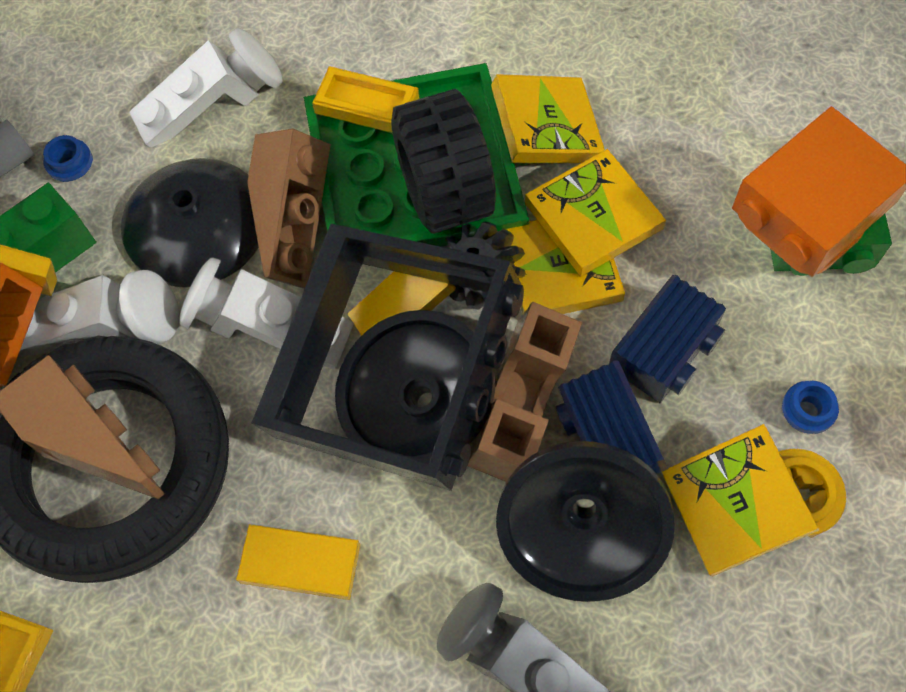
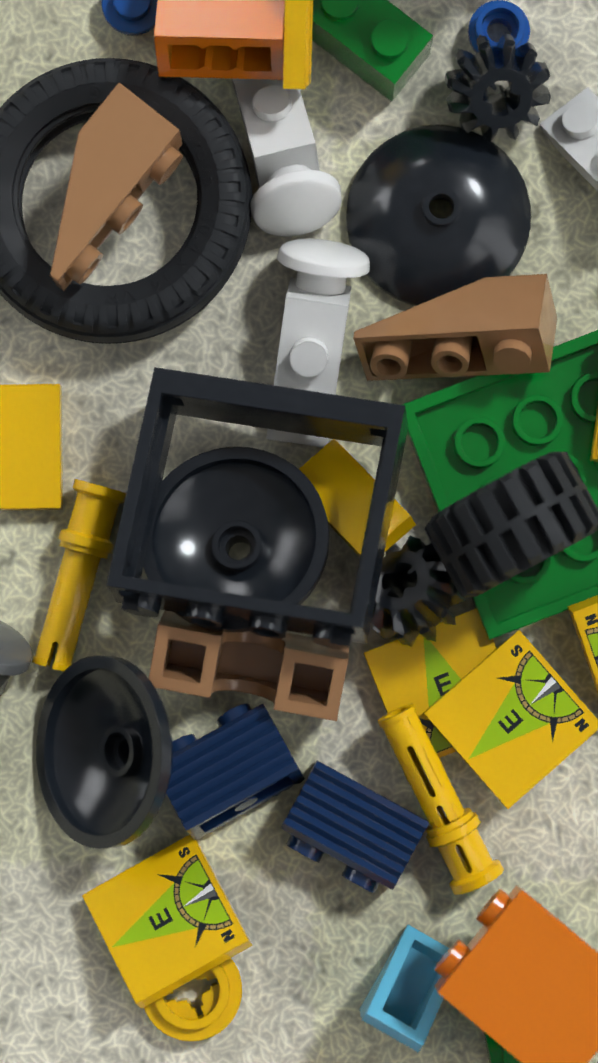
camera: 75 degrees right, 20 degrees up
blue plate [782,381,839,434] -> none
none -> yellow pin [32,479,126,672]
none -> medium azure slope [359,925,449,1052]
none -> yellow pin [377,703,504,895]
none -> black gear [445,32,551,143]

